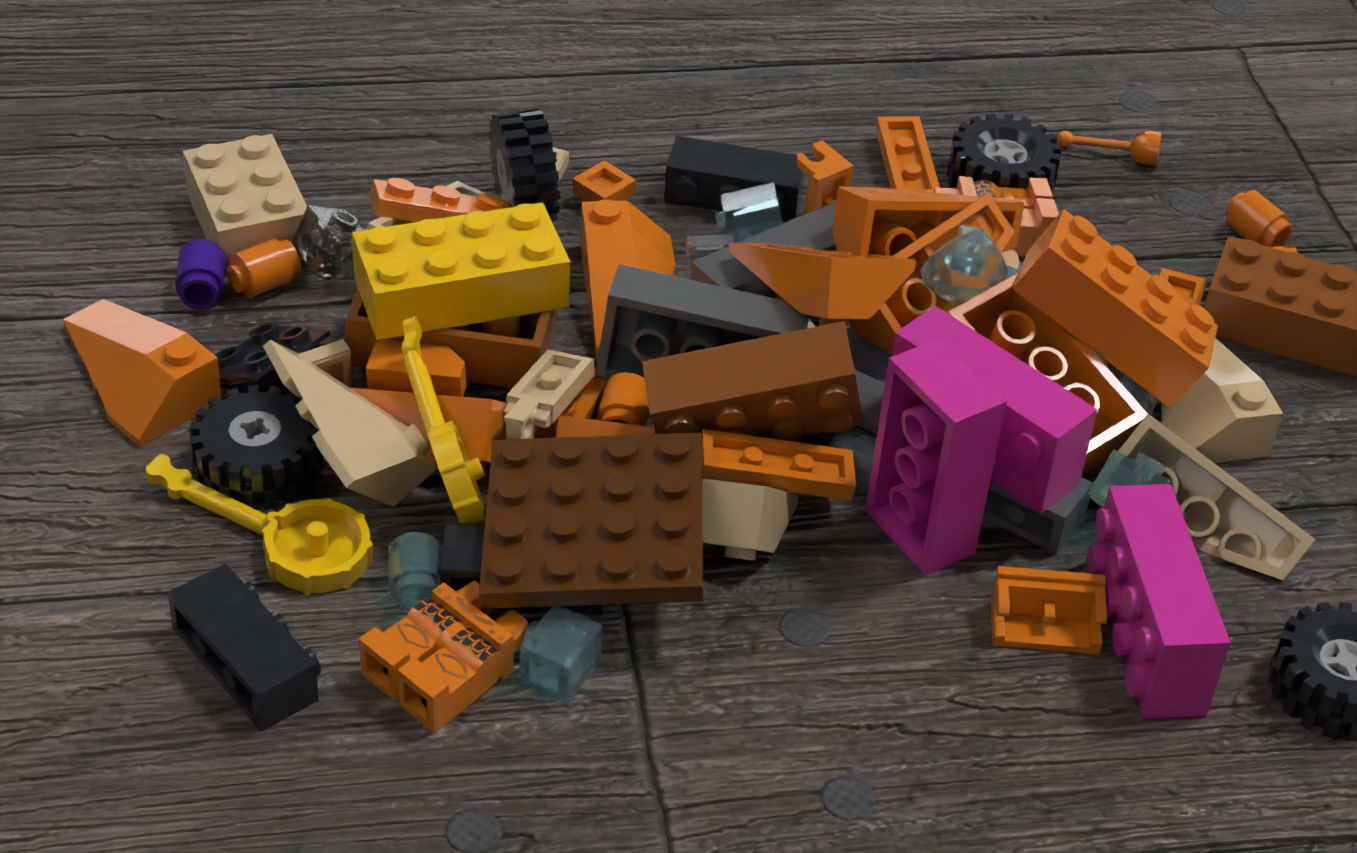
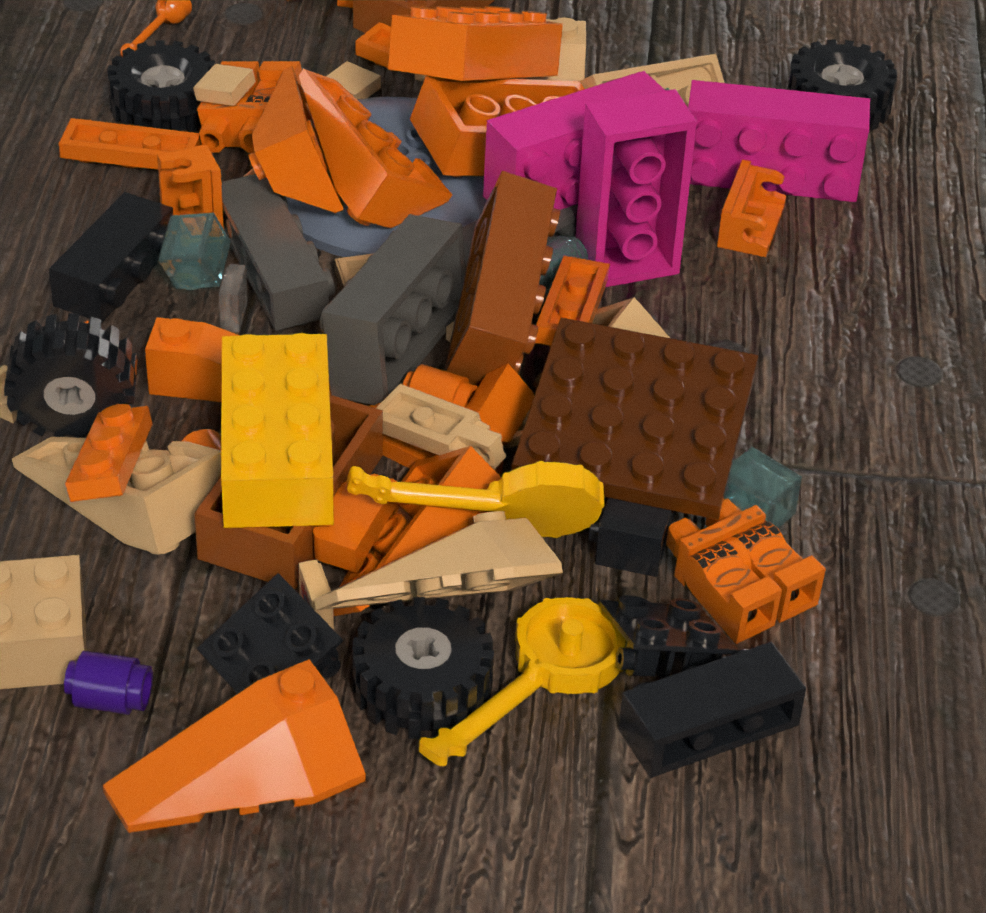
camera: 75 degrees left, 0 degrees up
orange brick [226,239,301,298] -> none
clear smoke brick [291,205,363,280] -> none
clear light blue brick [388,532,442,612] -> none
orange wedge [729,242,916,328] -> none
clear light blue piece [920,225,1009,306] -> none
none -> tan tile [193,64,256,106]
none -> black hinge [598,595,738,678]

